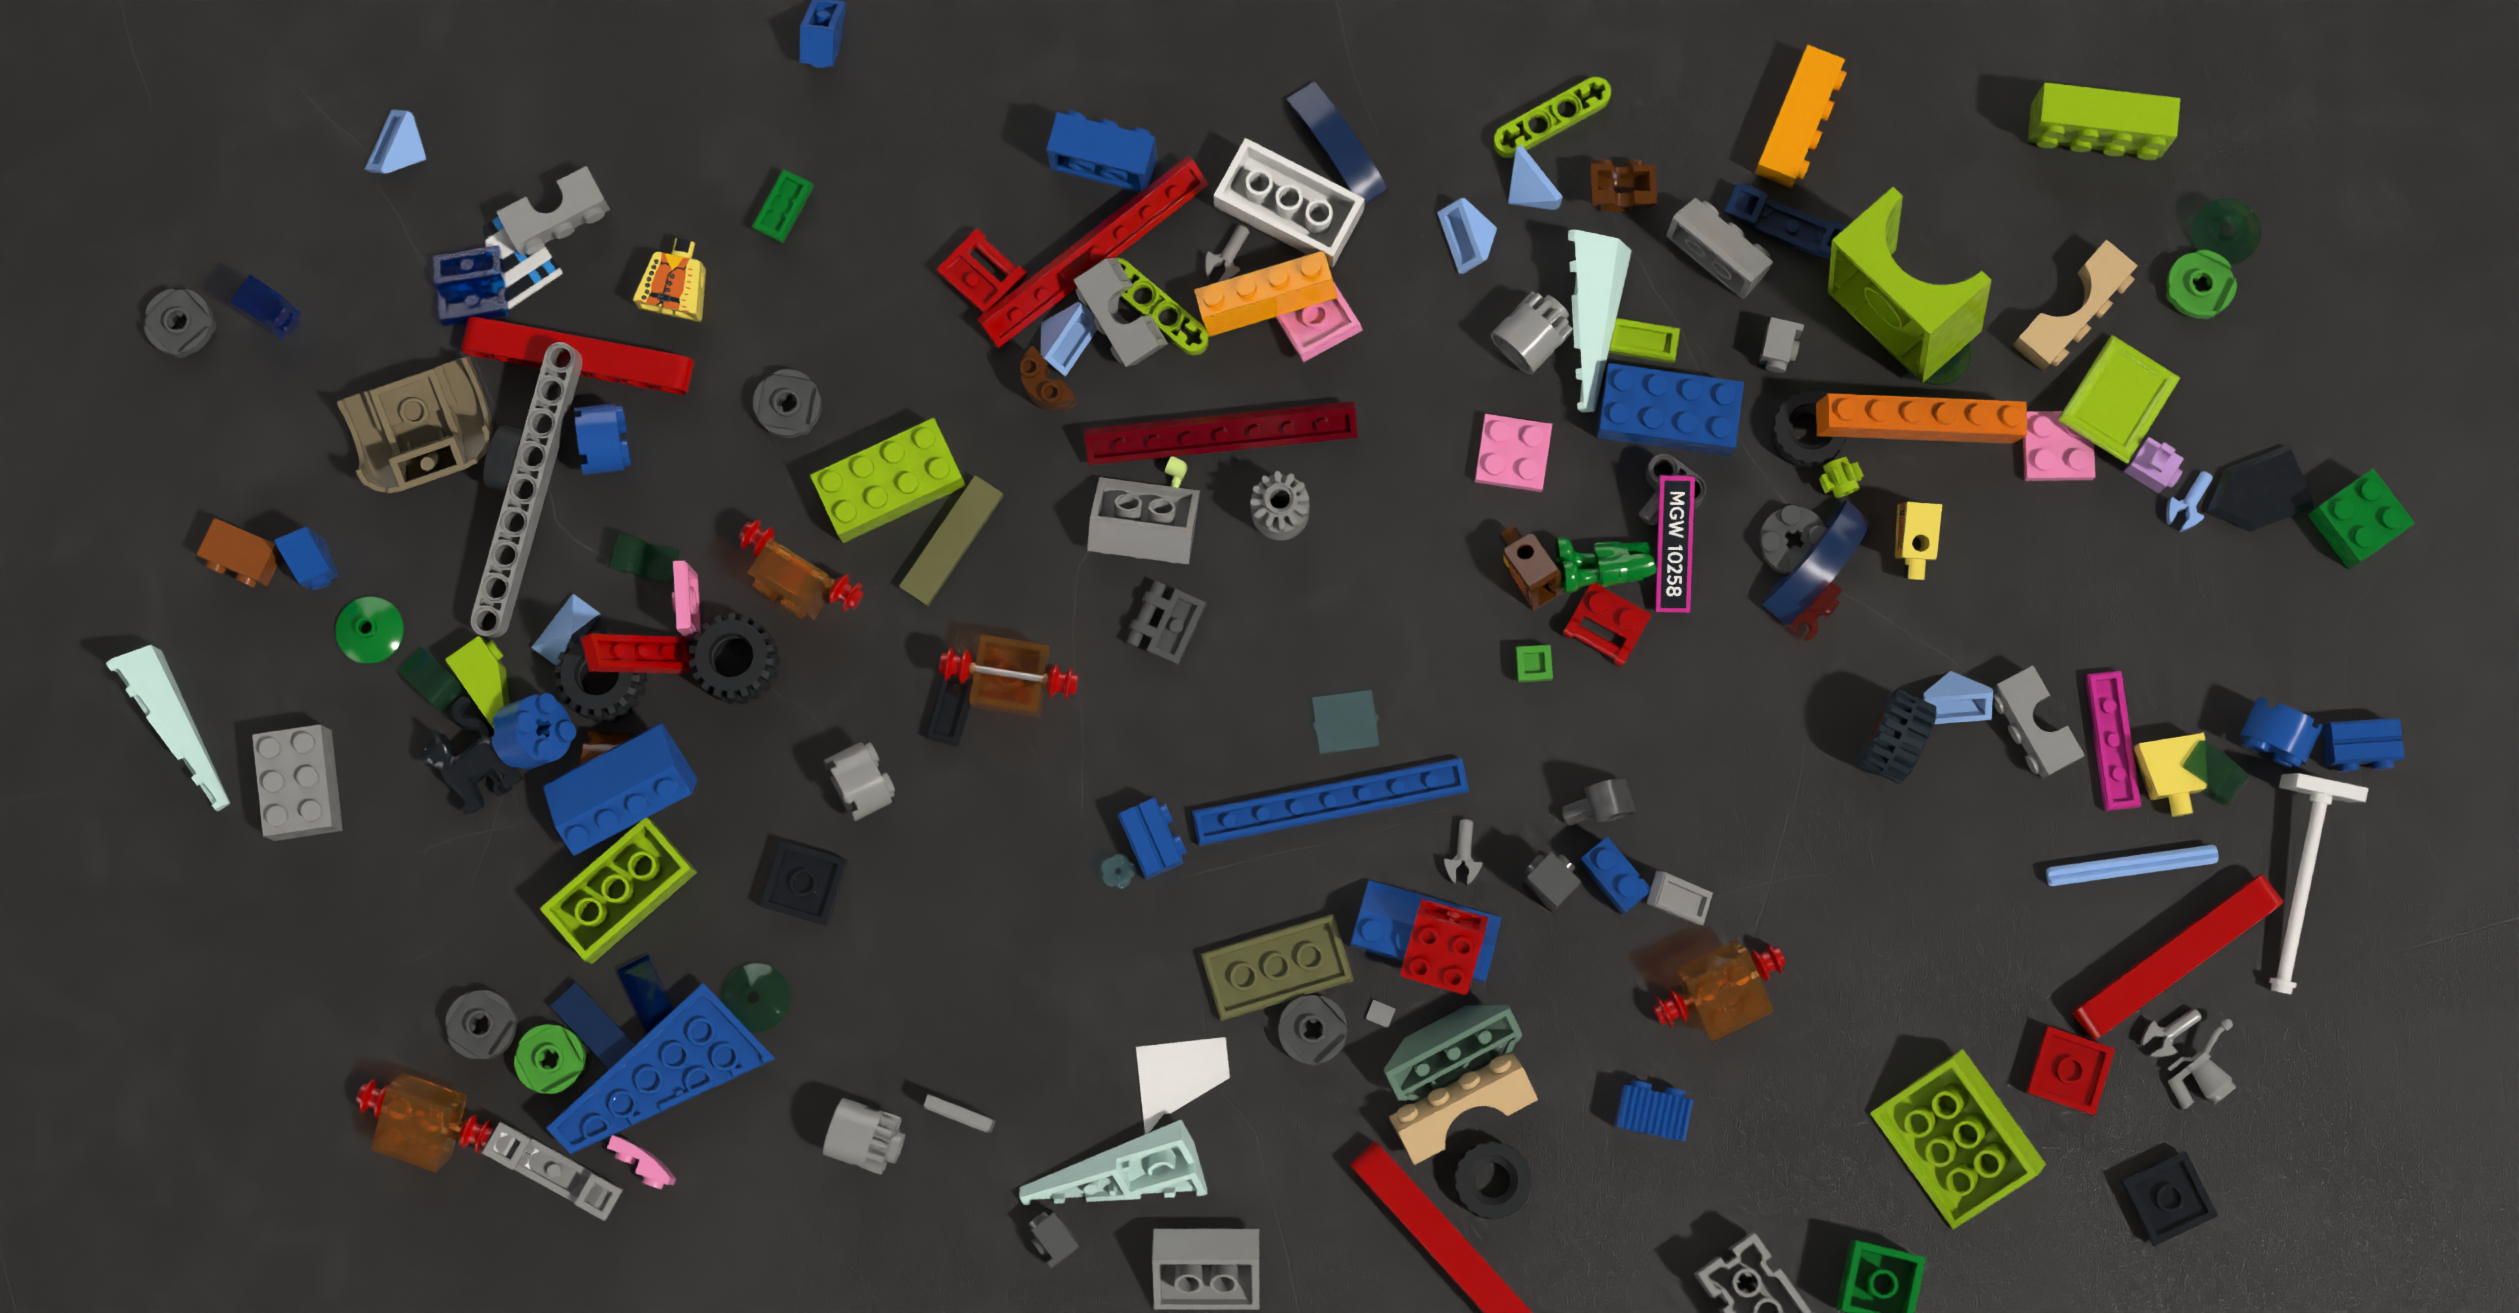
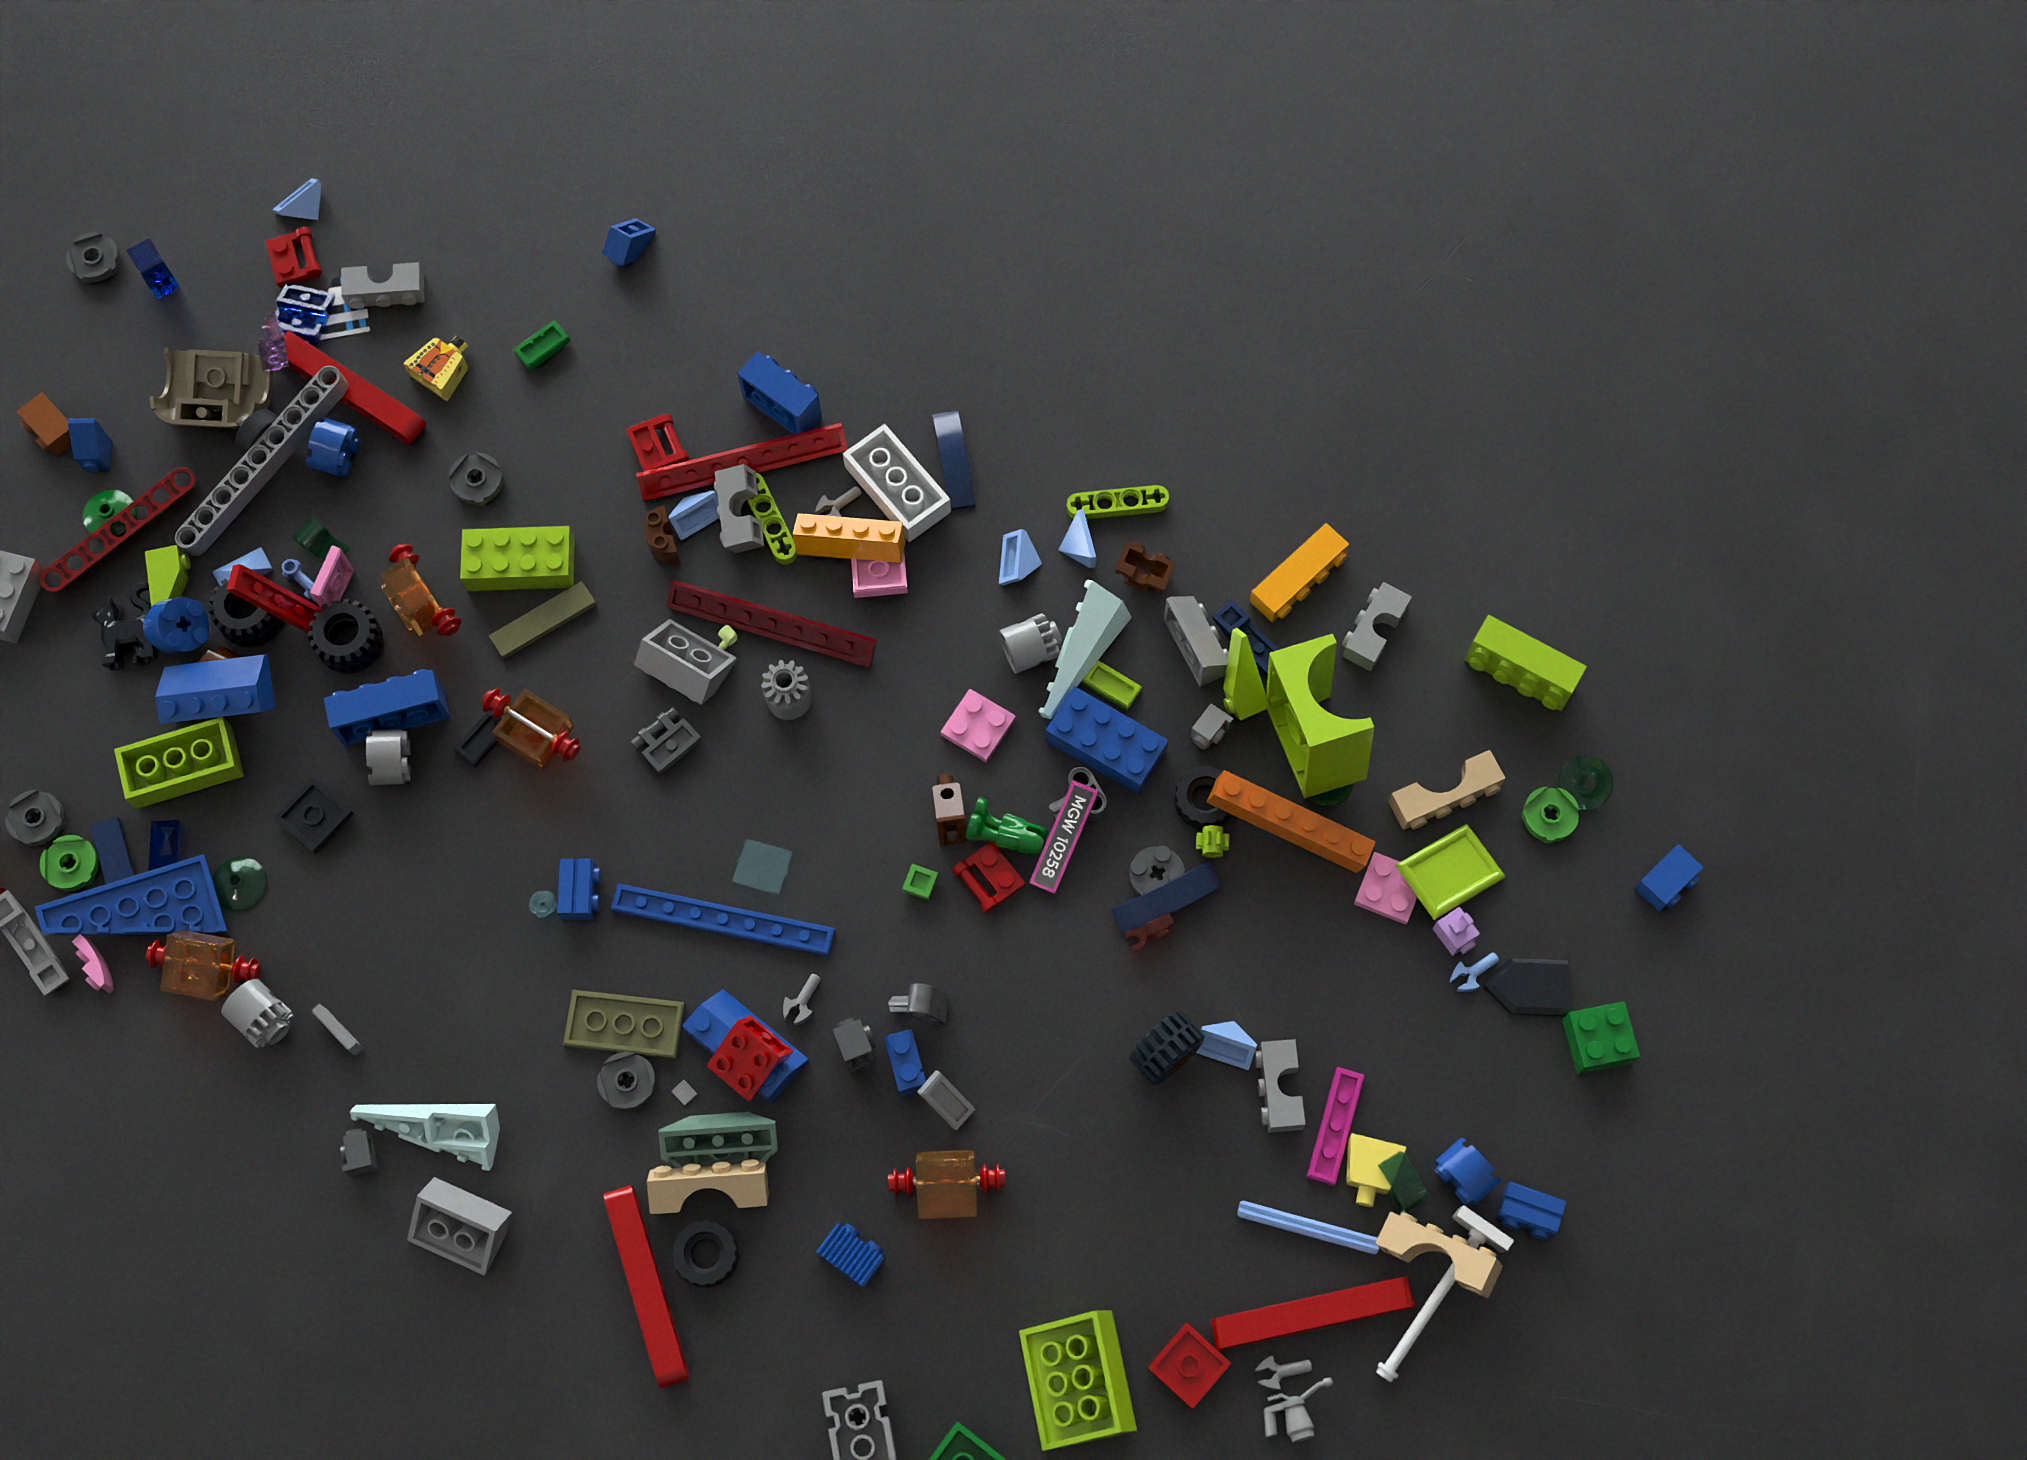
camera: 20 degrees right, 10 degrees down
clear green panel [398,647,464,712] -> none
white sticker [1136,1037,1230,1134] -> none
light yellow torso [1895,502,1942,580] -> none
none -> red beam [40,467,195,592]
none -> clear orange brick [146,930,261,1001]
none -> clear purple bracket [257,311,289,372]
none -> red plate [265,227,322,288]
none -> medium blue bar [282,559,316,602]
none -> blue brick [324,669,451,746]
none -> lime slope [1223,628,1270,720]
none -> light grey arch [1342,582,1412,672]
none -> tan arch [1375,1212,1503,1298]
none -> blue brick [1634,844,1703,912]

